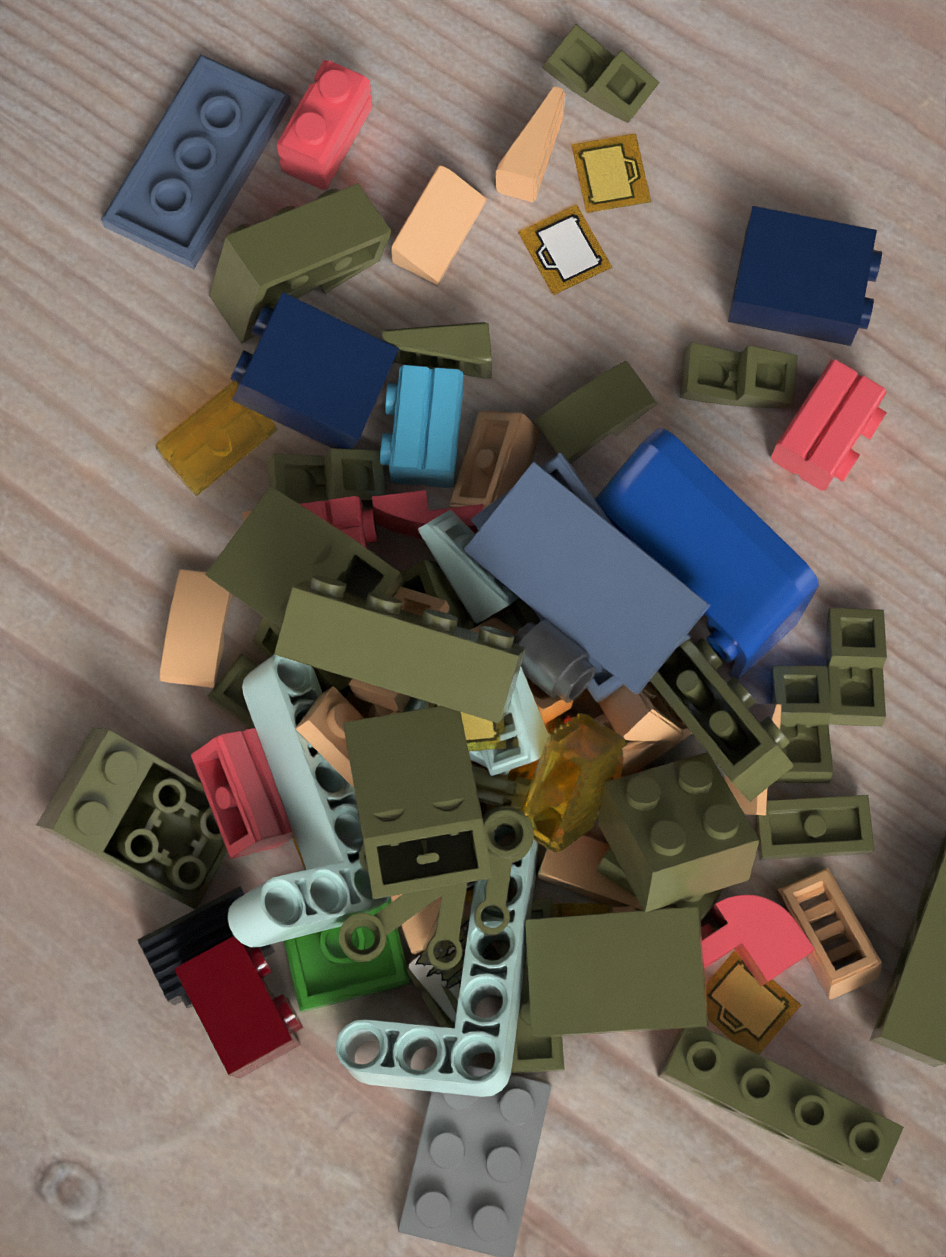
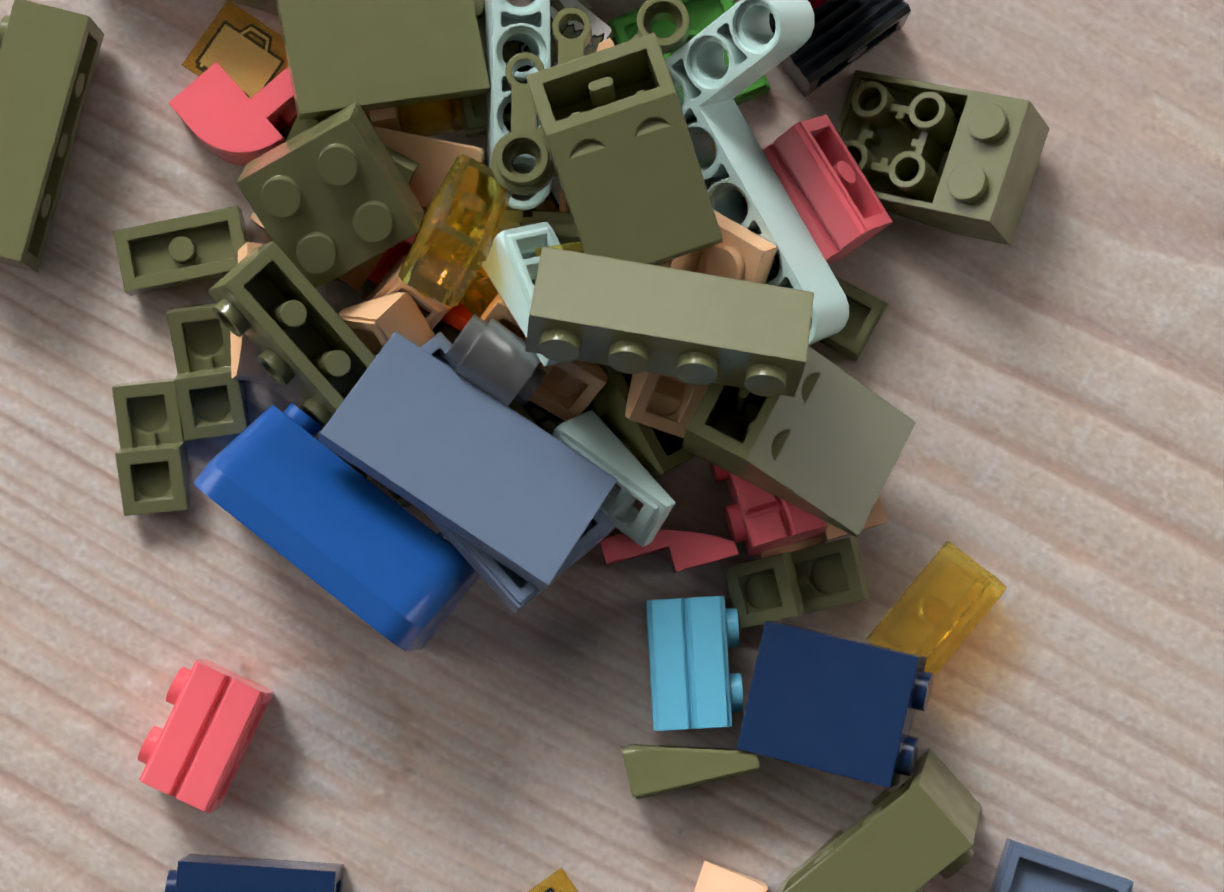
camera: 170 degrees right, 10 degrees up
light nougat slope [160,569,232,688] -> none
light nougat slope [449,410,540,510] -> none
olive slope [534,361,658,464] -> none
olive slope [680,342,798,408] -> none
light nougat slope [777,867,882,1000] -> none

